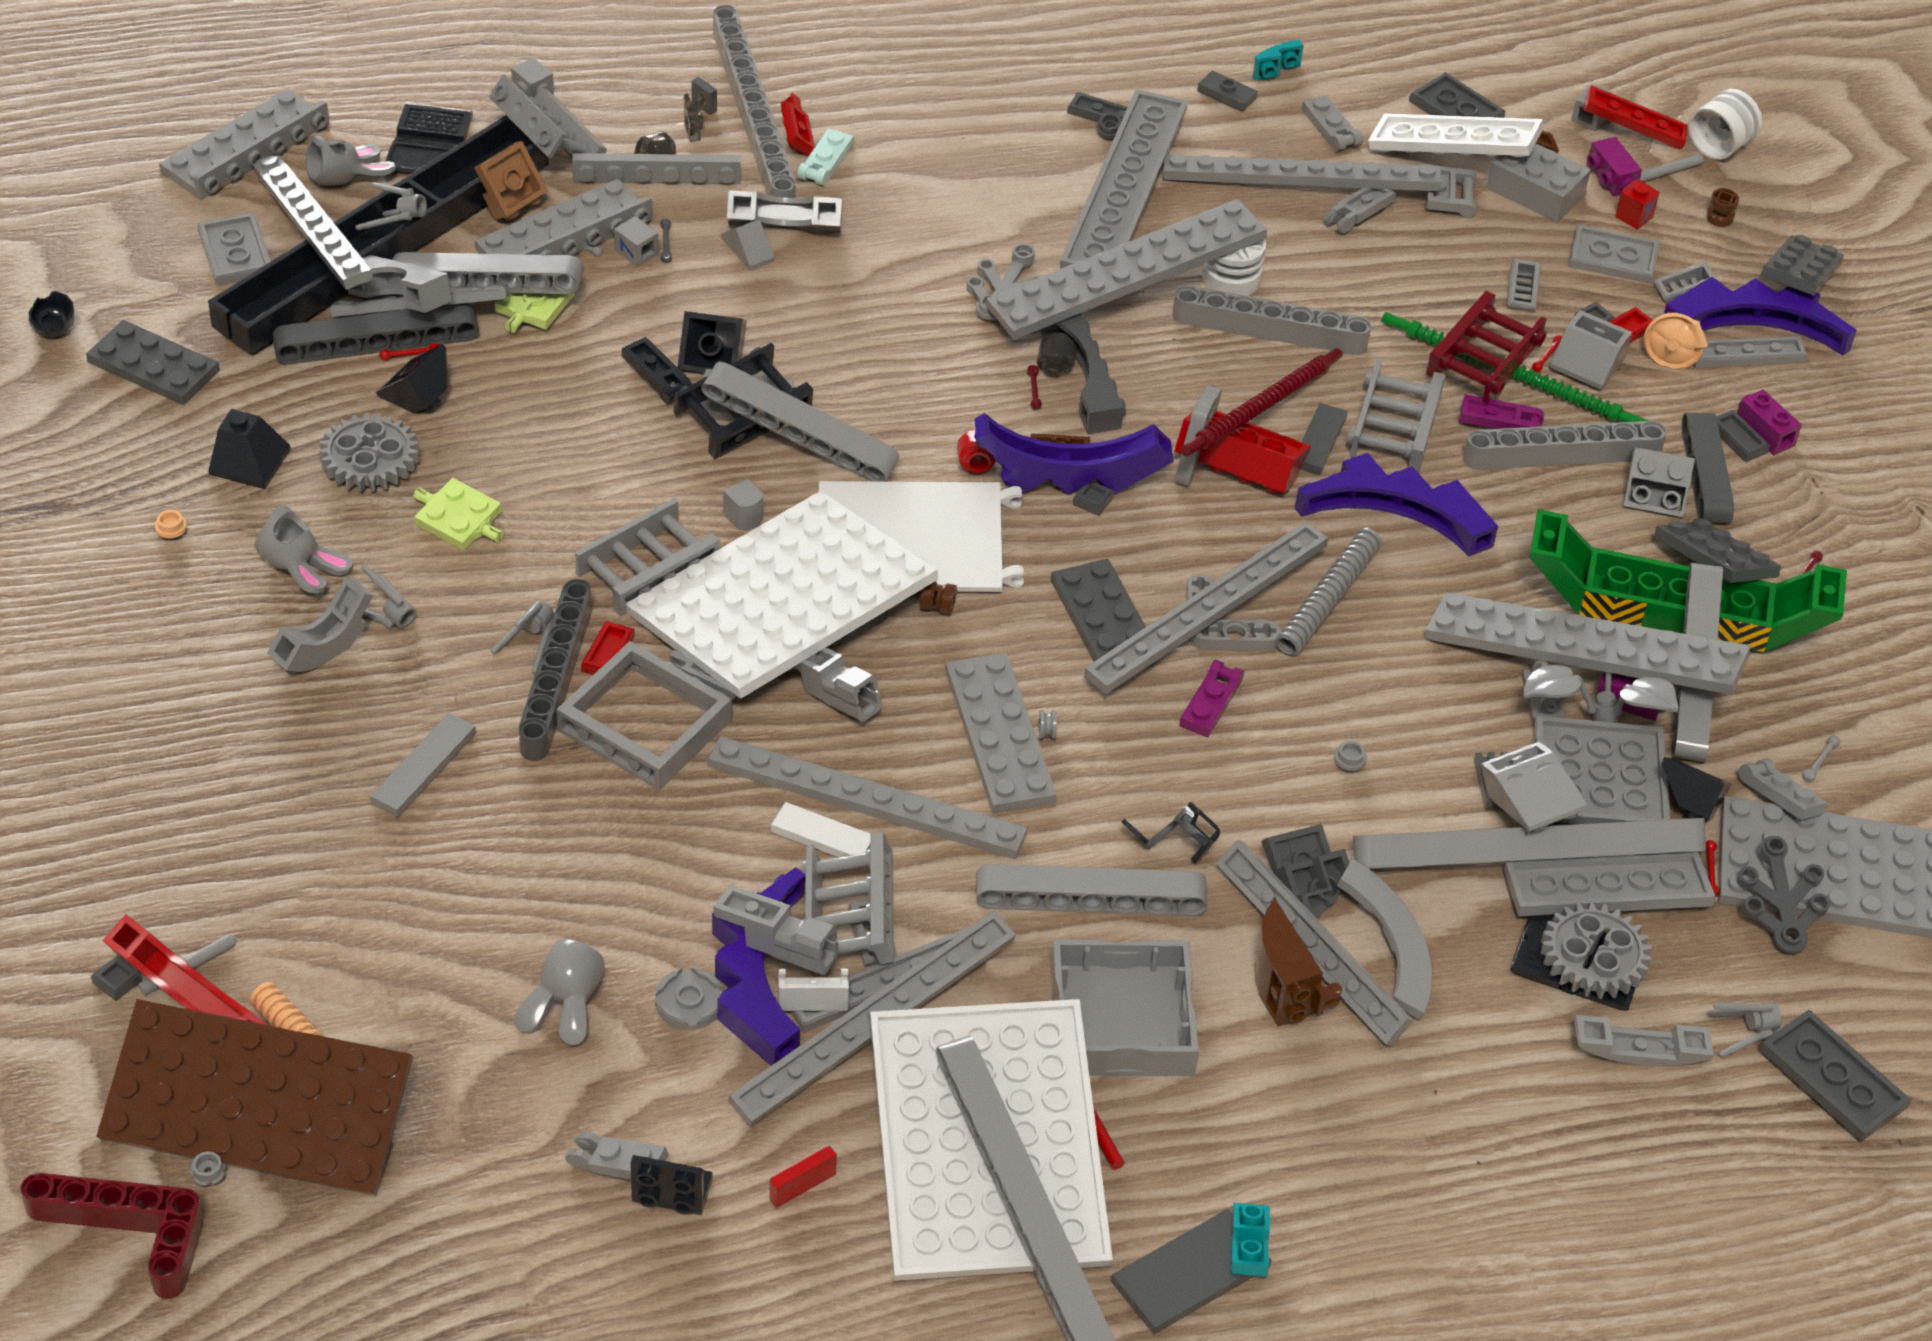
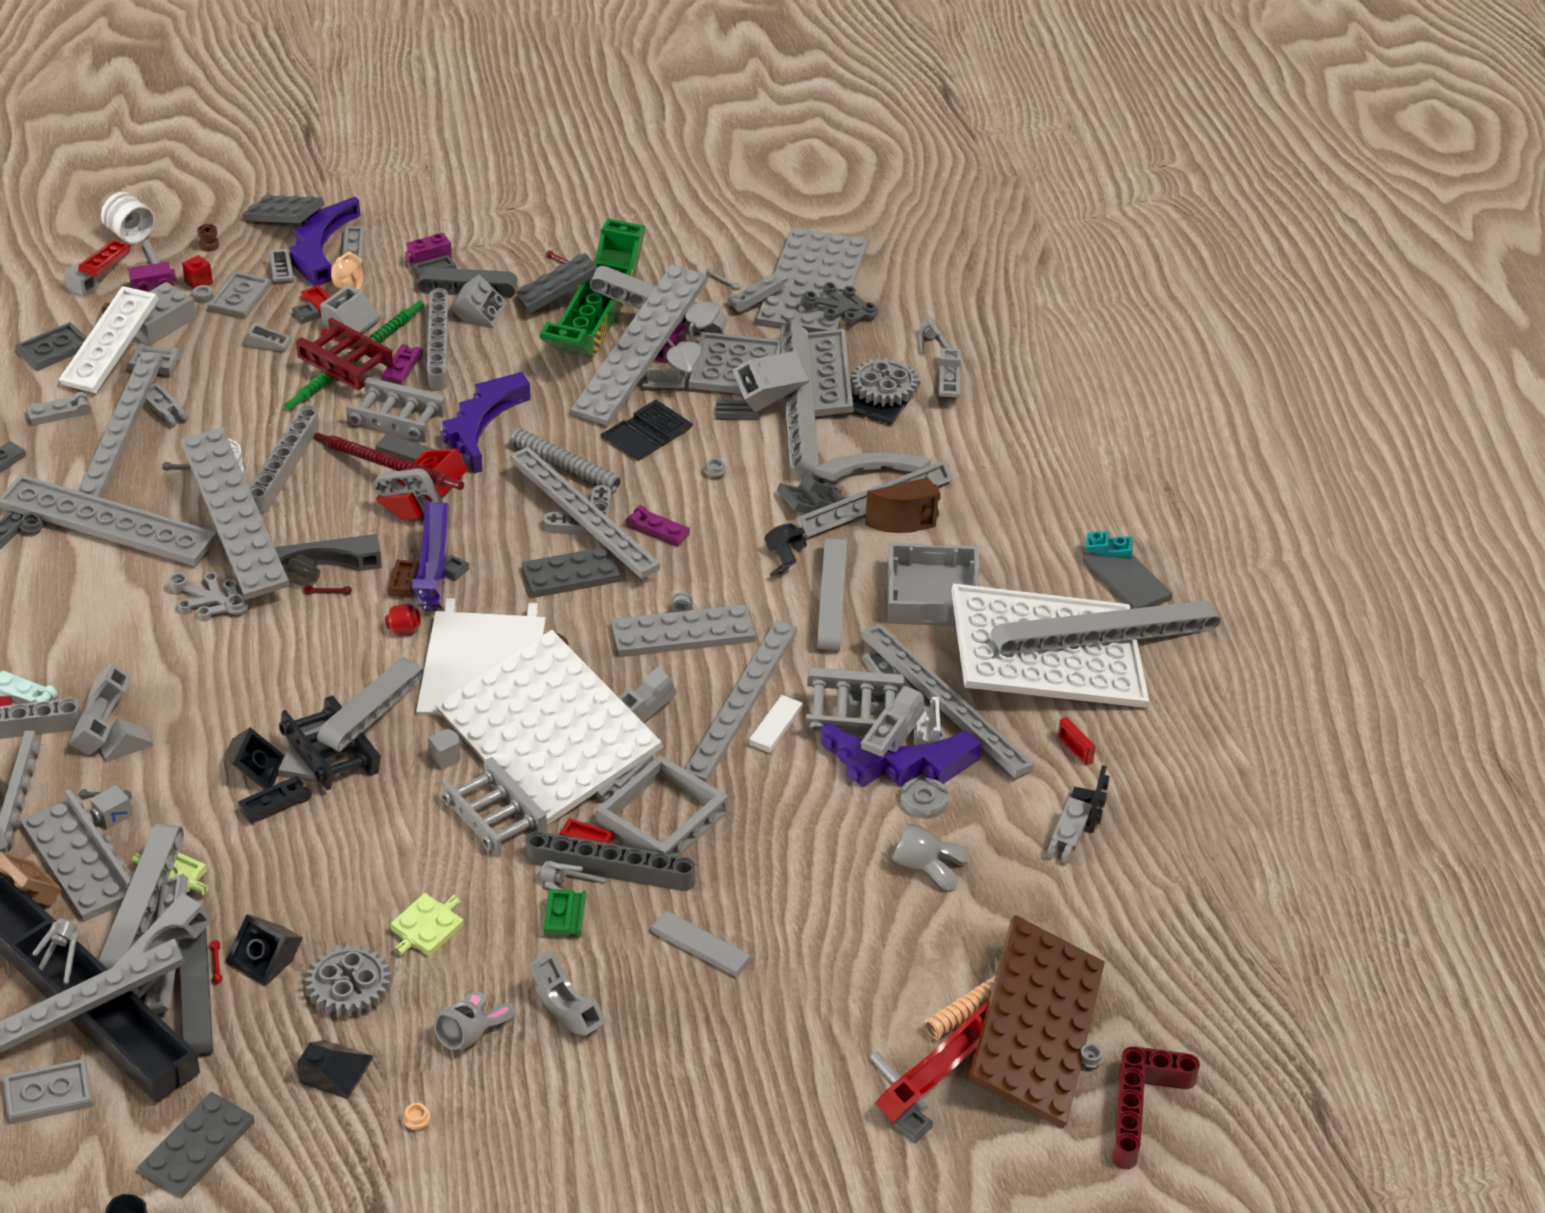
camera: 85 degrees left, 5 degrees down
light grey plant [362,564,417,630] -> none
black slope [1662,757,1732,819] -> none
dark grey plate [1760,1010,1911,1142] -> none
none -> light grey tile [192,285,214,303]
none -> green plate [544,889,586,937]
none -> black piece [601,400,693,460]

